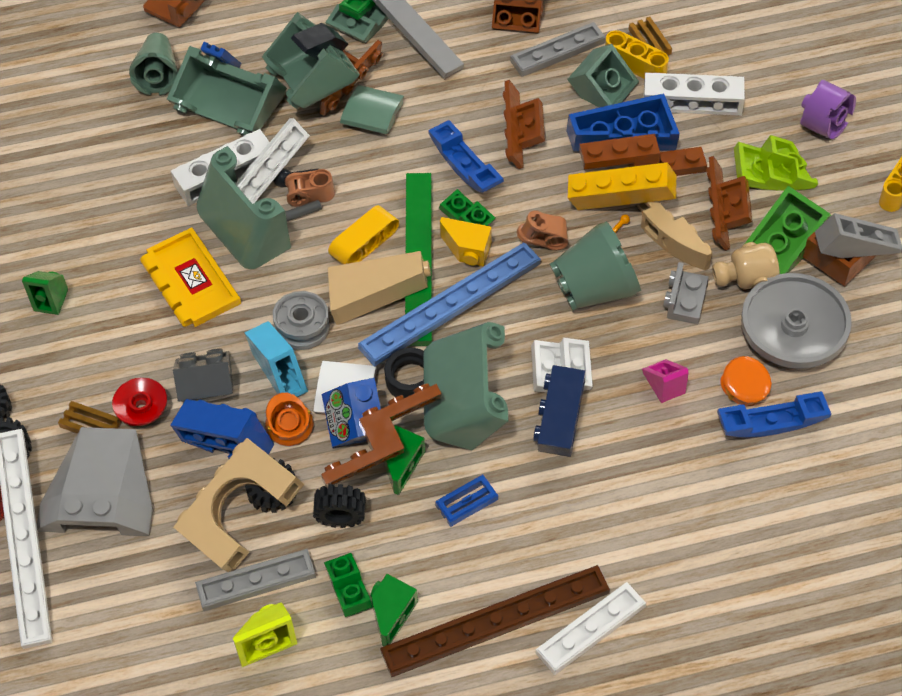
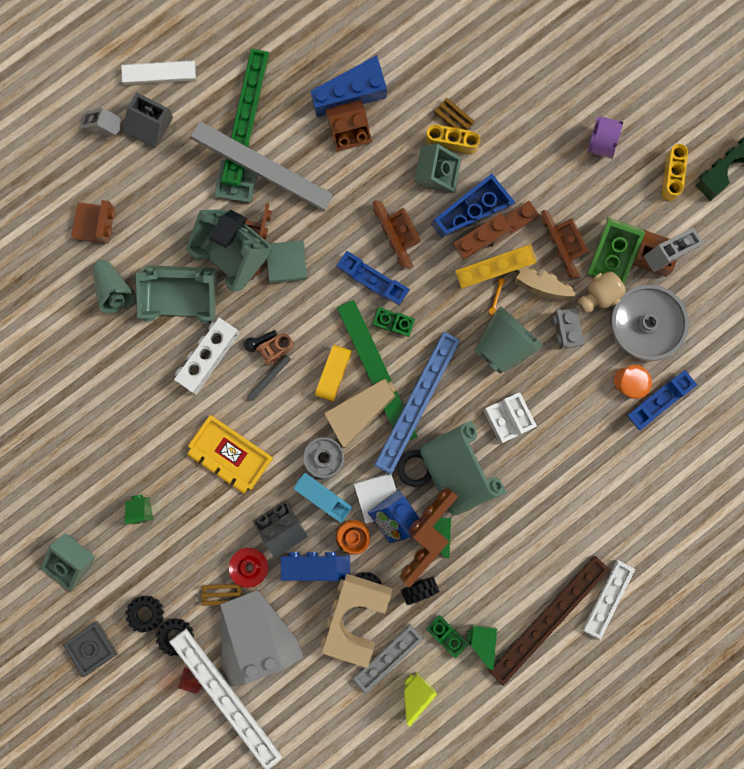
camera: 25 degrees left, 25 degrees up
sand green windscreen [197,146,291,269] -> none
blue tile [201,42,242,68] -> none
white tile [236,118,310,204] -> none
blue tile [435,474,498,527] -> none
yellow slope [440,217,492,267] -> none
light grey tile [510,22,606,77] -> none
nougat piece [517,211,568,250] -> none
dark blue brick [533,365,586,457] -> none
dark pink slope [642,359,689,403] -> none
white brick [643,73,745,116] -> none
lime slope [734,135,818,191] -> none

